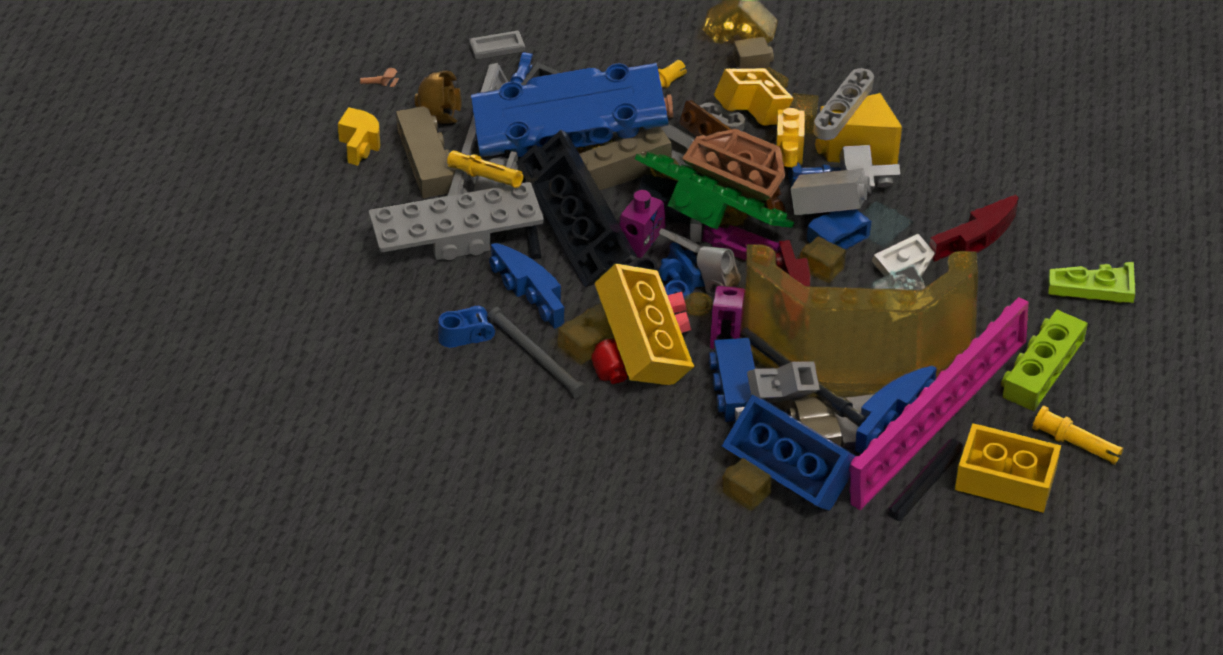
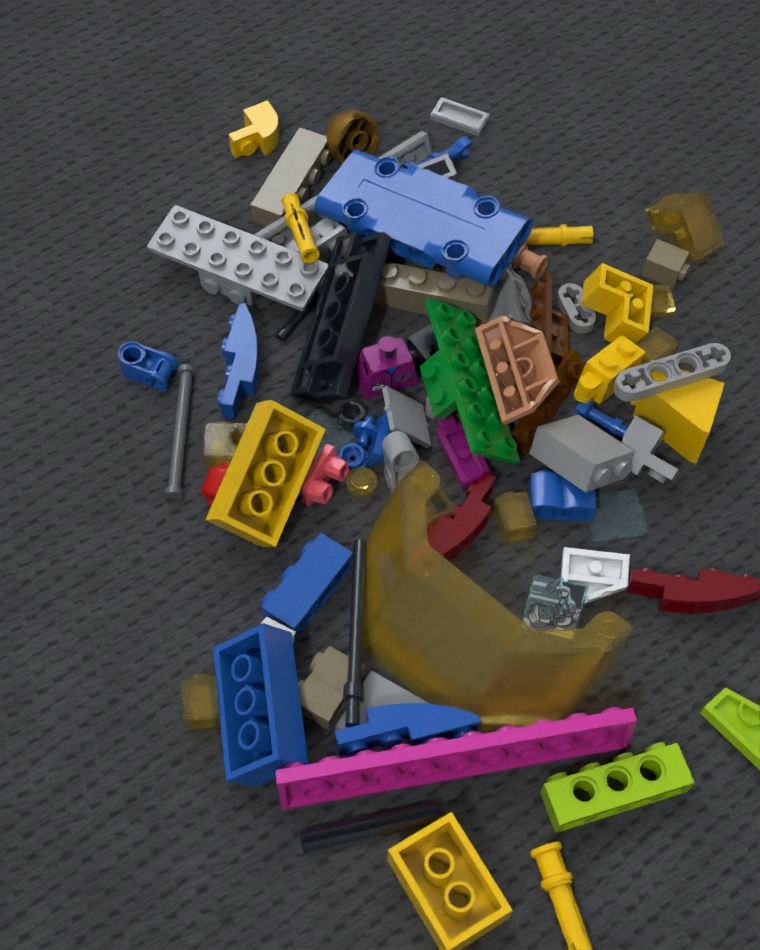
camera: 40 degrees right, 15 degrees up
nougat hand [360,68,399,87] -> none
magenta torso [710,286,745,349] -> none
light grey brick [747,362,820,403] -> none

